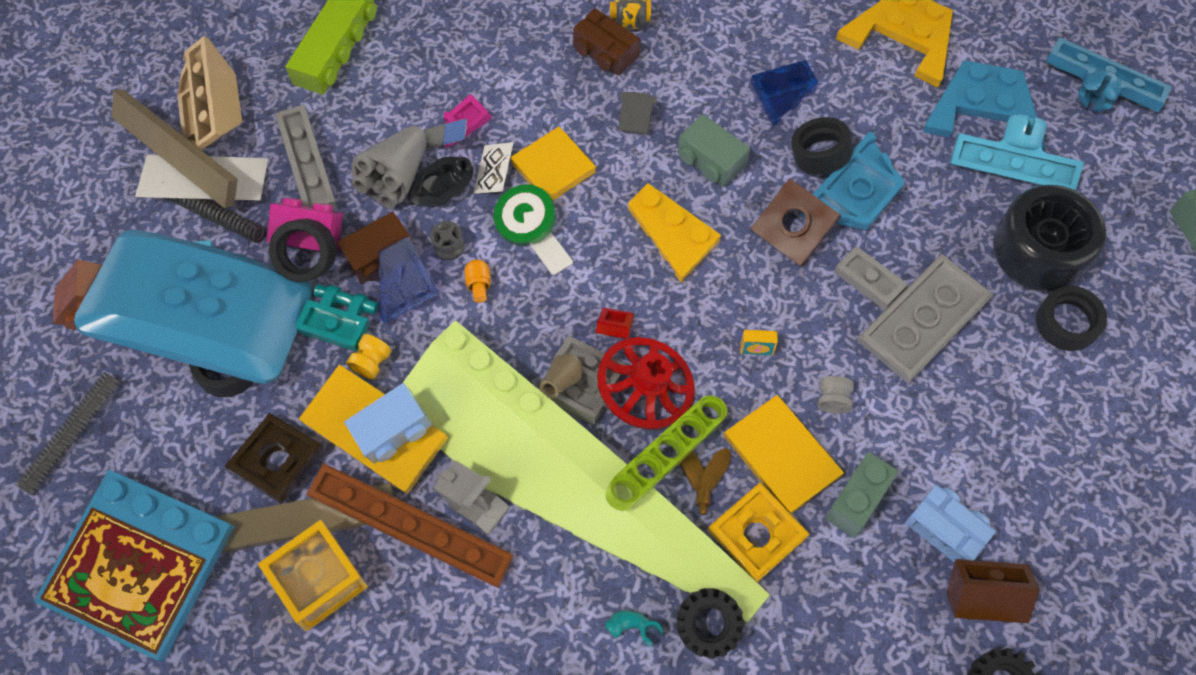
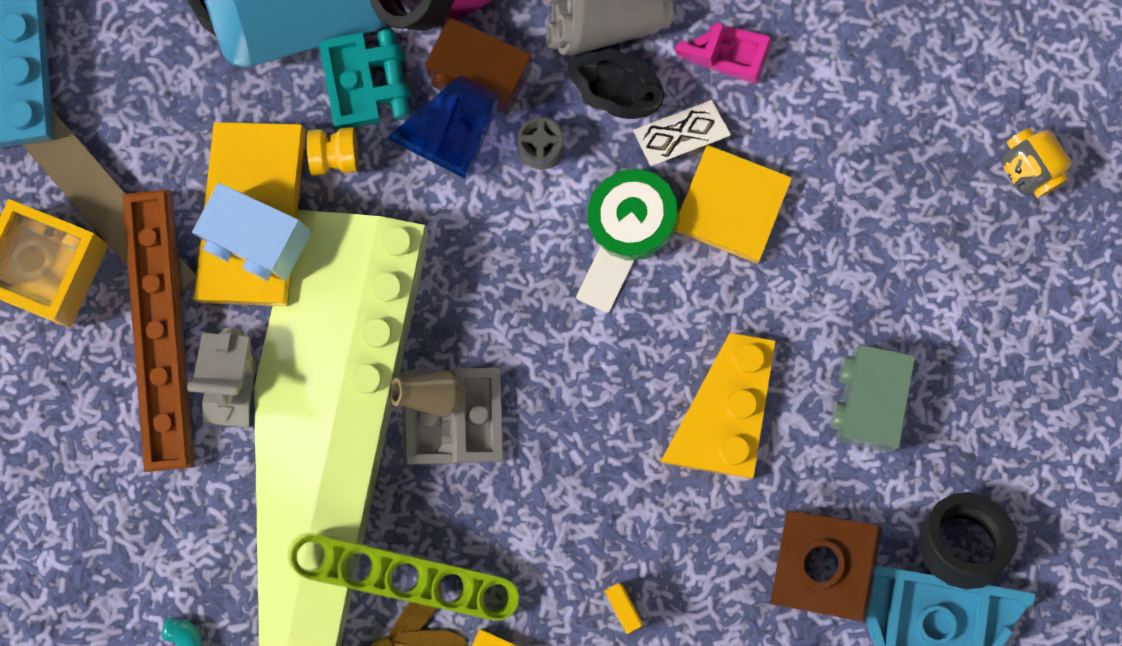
camera: 60 degrees right, 15 degrees up
dark brown piece [225,413,325,504] -> none
sticker [423,119,467,149] -> none
light orange cylinder [464,259,491,303] -> none
reddish brown brick [573,8,641,76] -> none
red tile [596,308,634,339] -> none
red wheel [597,337,694,430] -> none
dark grey tile [618,92,657,134] -> none
clear blue wing [751,60,818,126] -> none

